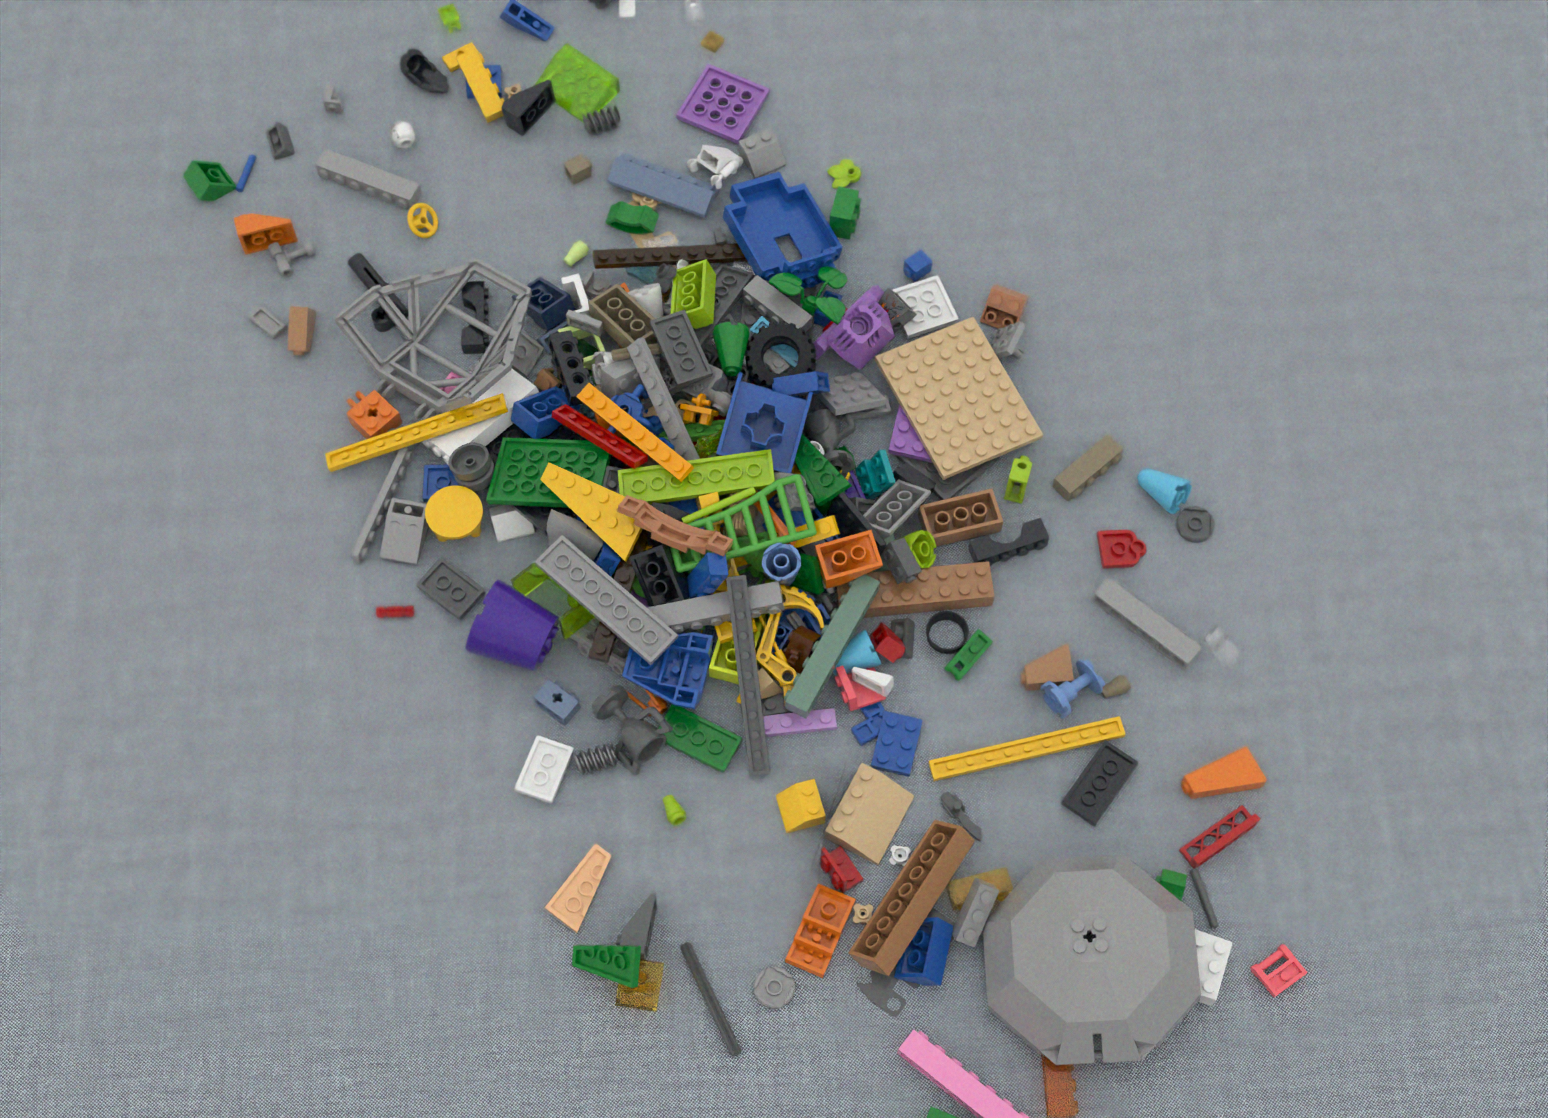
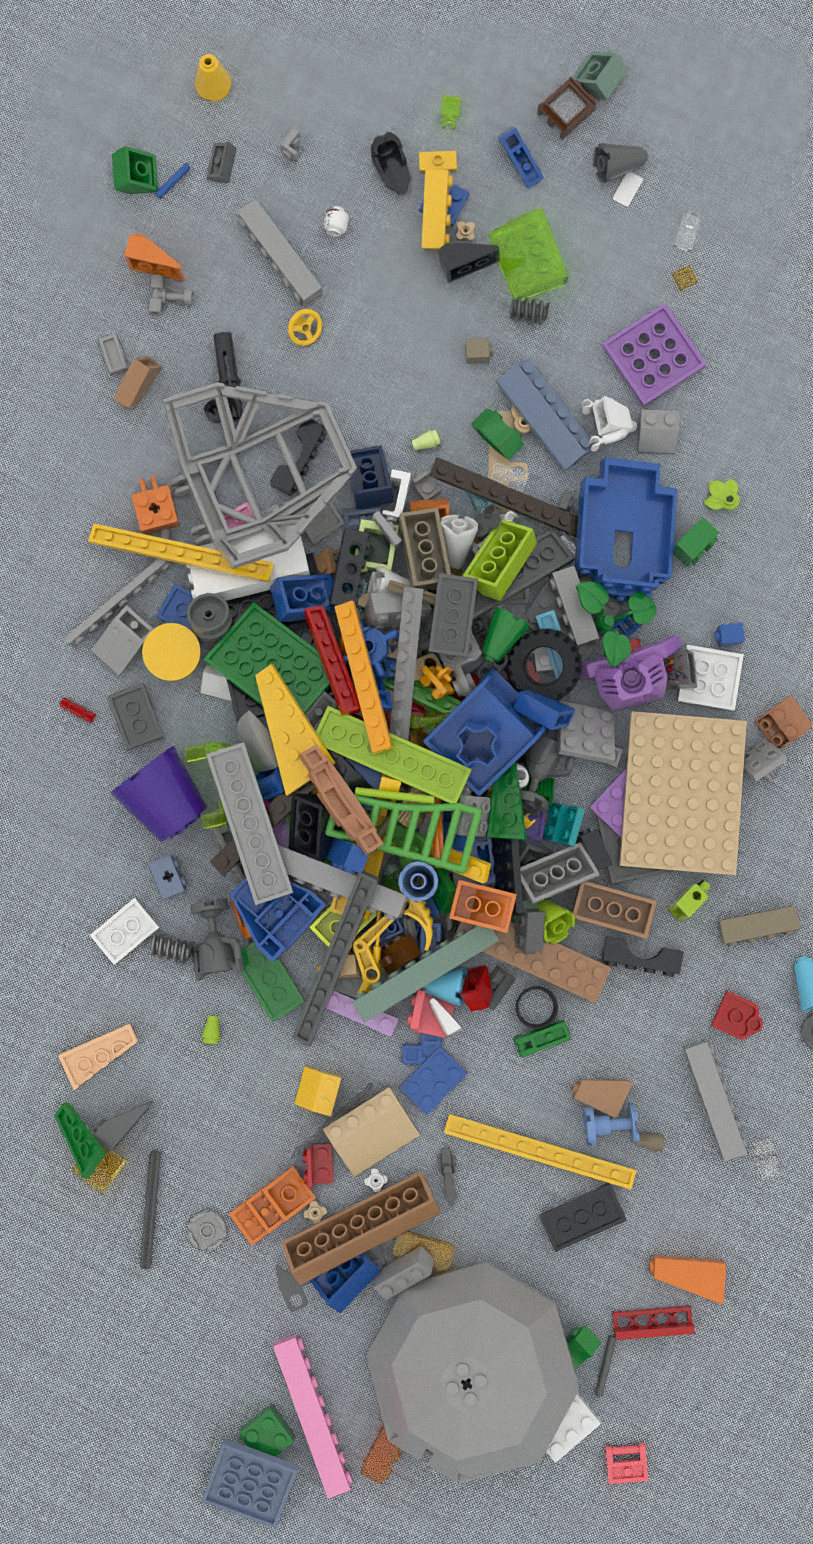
camera: 30 degrees right, 20 degrees up
none -> yellow cone [194,54,232,102]

